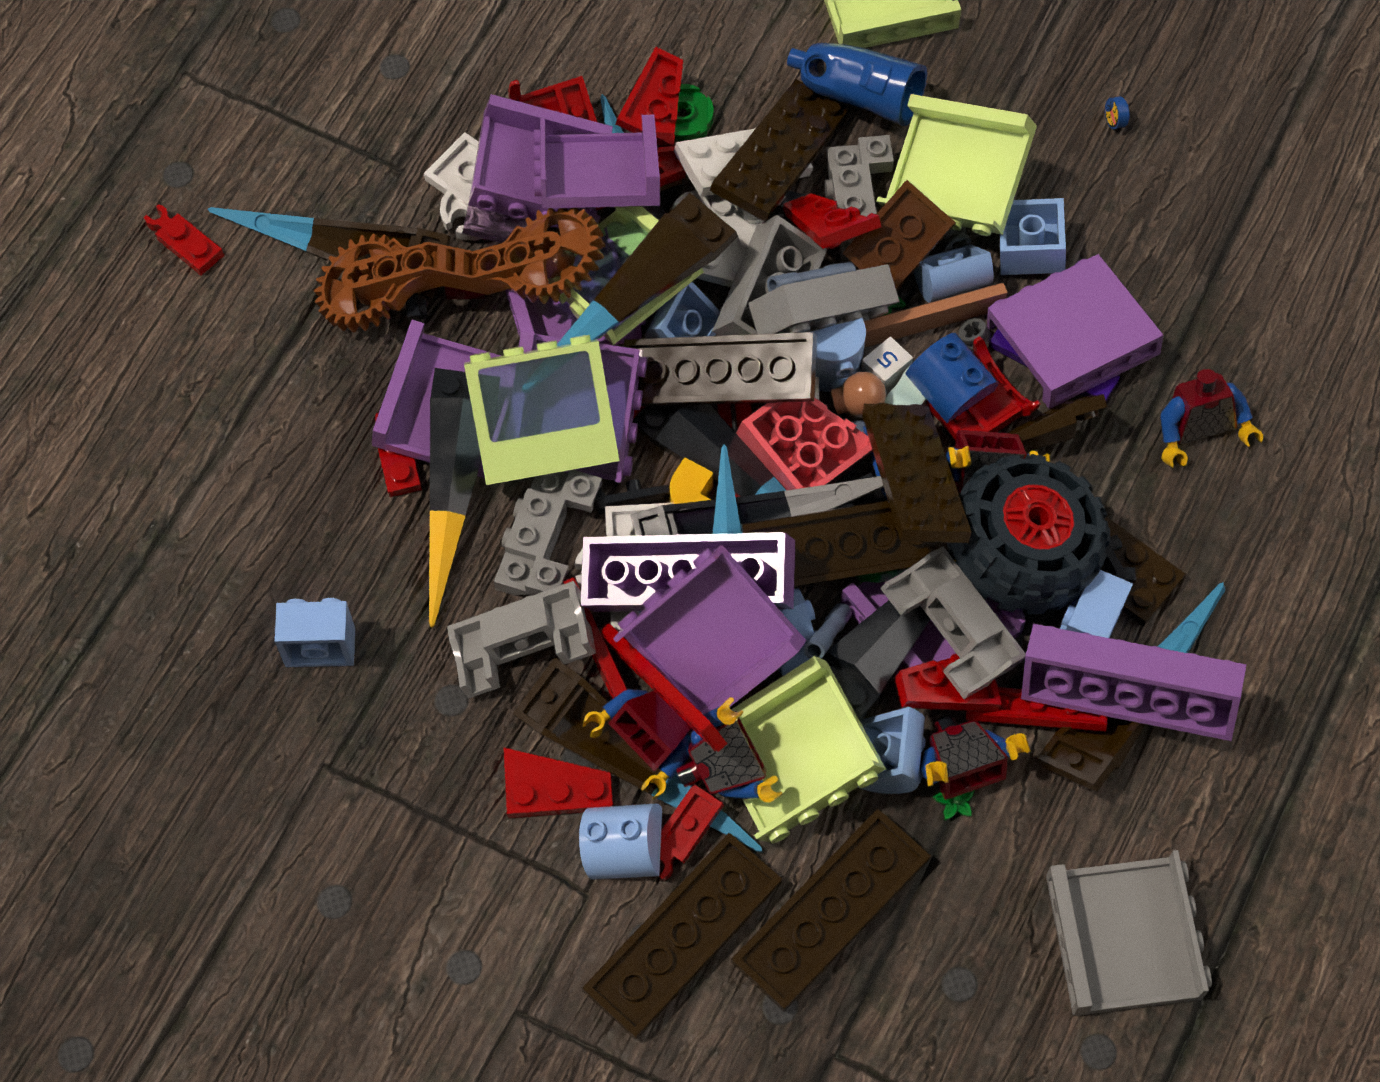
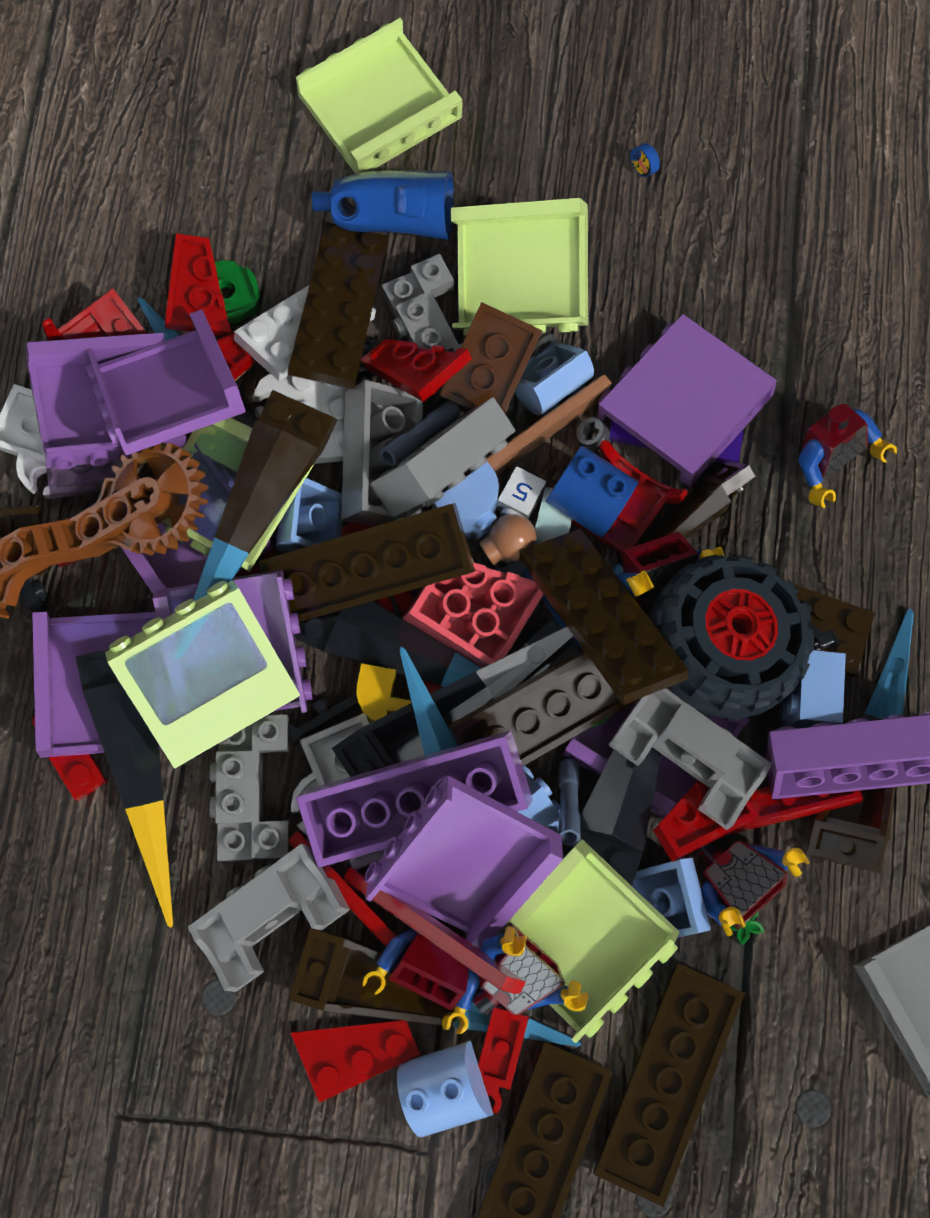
camera: 25 degrees left, 10 degrees up
light blue brick [275,598,355,667] -> none
light blue brick [1000,198,1066,275] -> none

